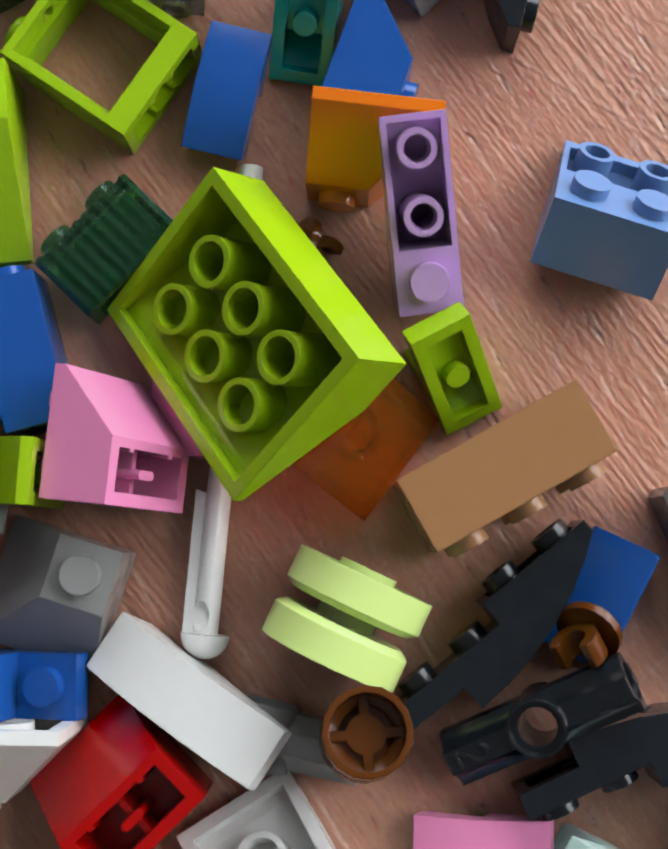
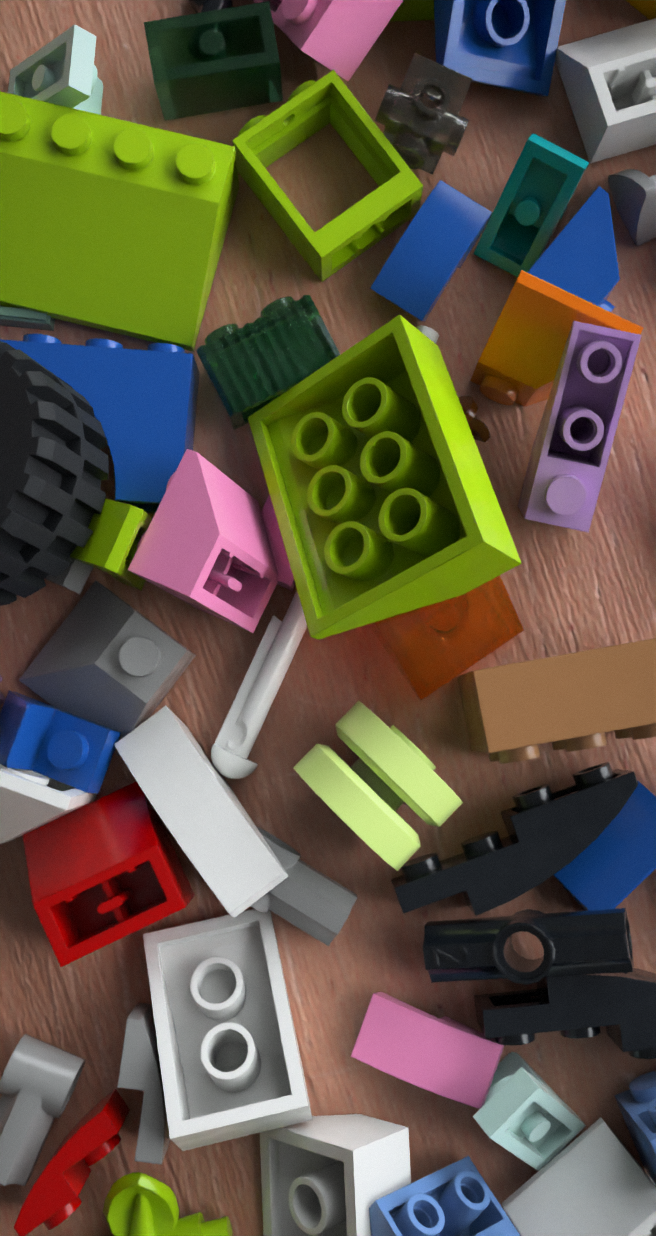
camera: 10 degrees right, 0 degrees up
reddish brown wheel [319,685,414,784] -> none
lime slope [402,301,502,436] -> none
reddish brown plate [549,601,623,669] -> none

